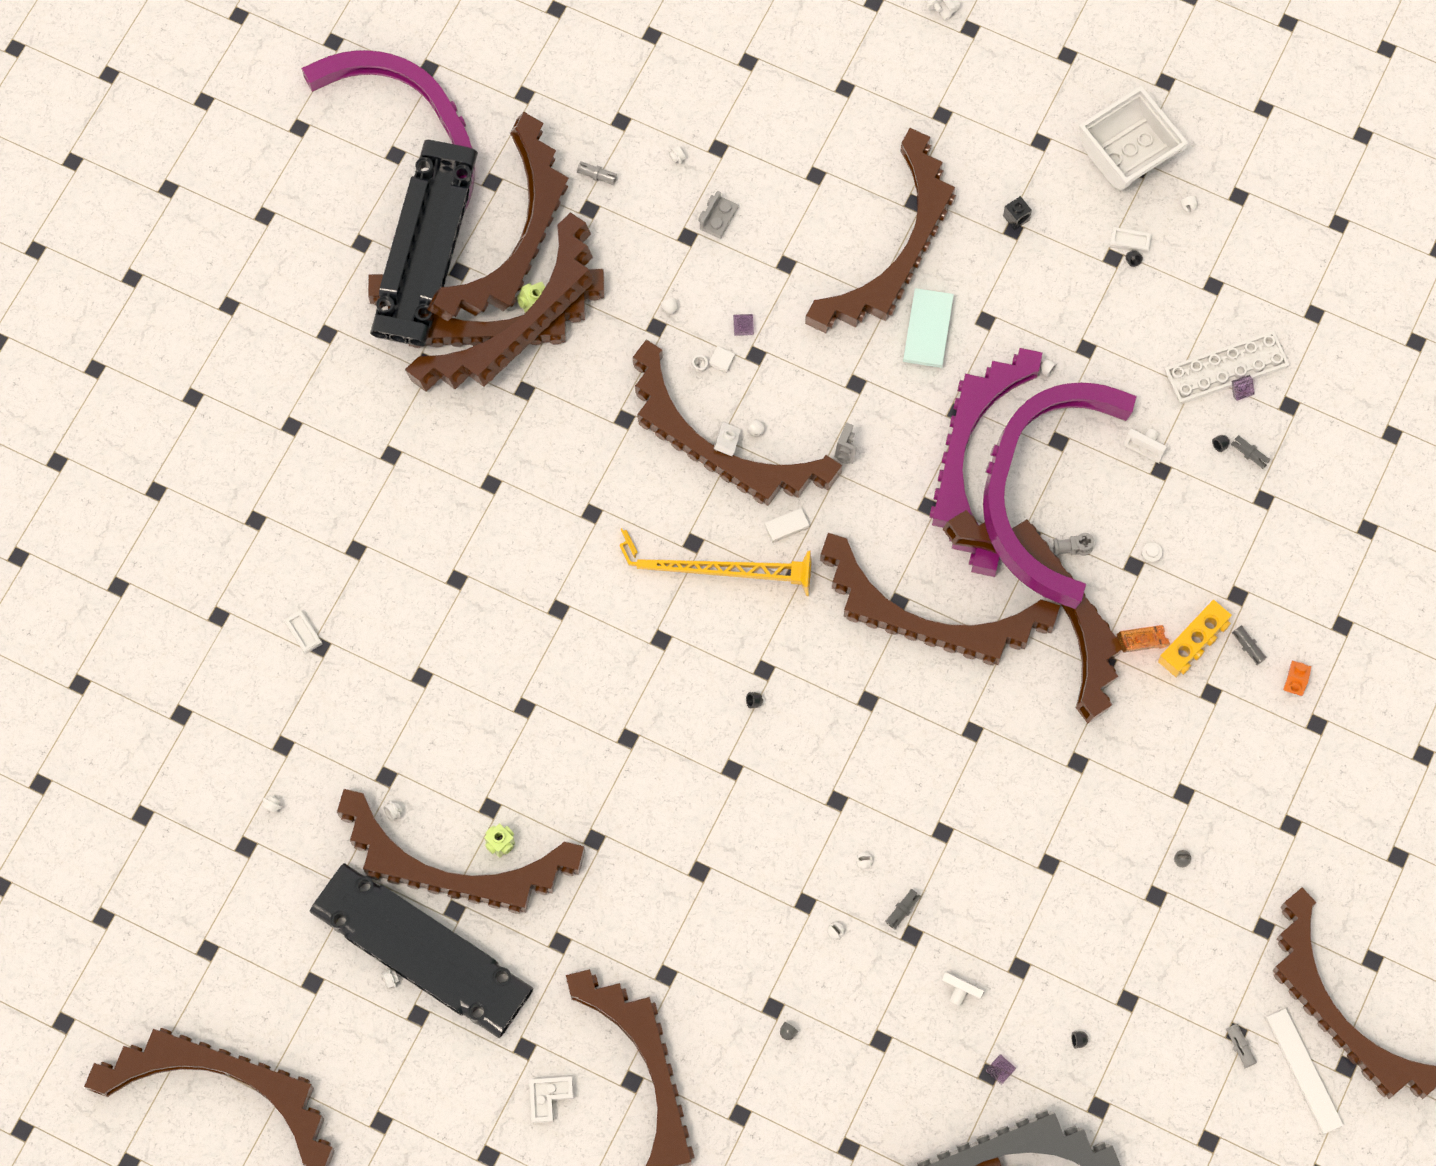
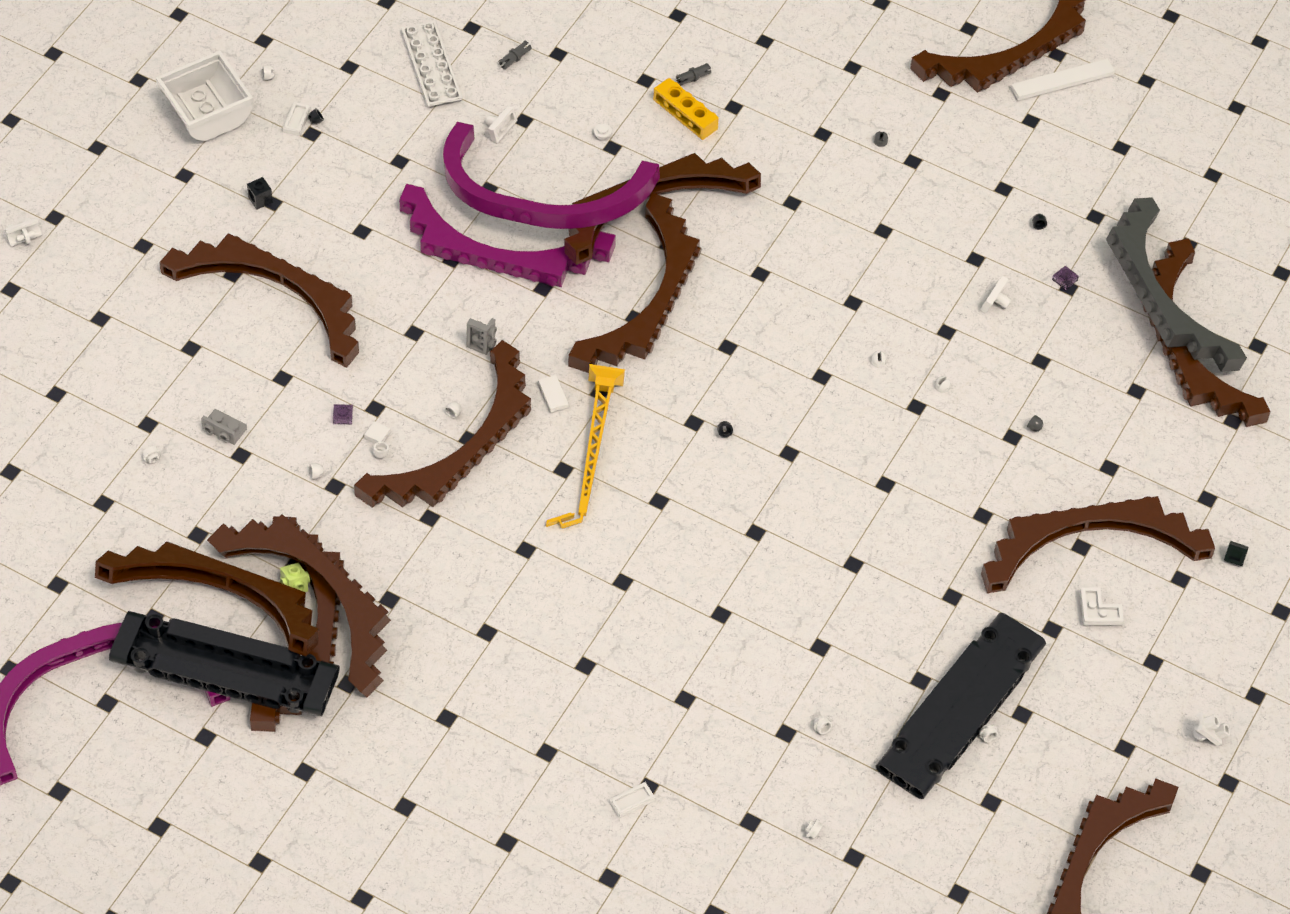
camera: 90 degrees left, 15 degrees down
reddish brown arch [337,789,585,914] -> none
yellowish green brick [484,823,515,858] -> none
light grey pin [577,161,617,185] -> none
white plate [714,422,741,456] -> none
dark grey pin [885,889,921,930] -> none
light aqua tile [903,288,954,368] -> none
light grey connector [1053,533,1094,556] -> none
clear orange plate [1116,625,1170,653] -> none
black hinge [1212,435,1230,452] -> none
light grey pin [1226,1024,1257,1068] -> none
clear purple plate [1231,375,1255,401] -> none
orange bracket [1283,661,1312,696] -> none

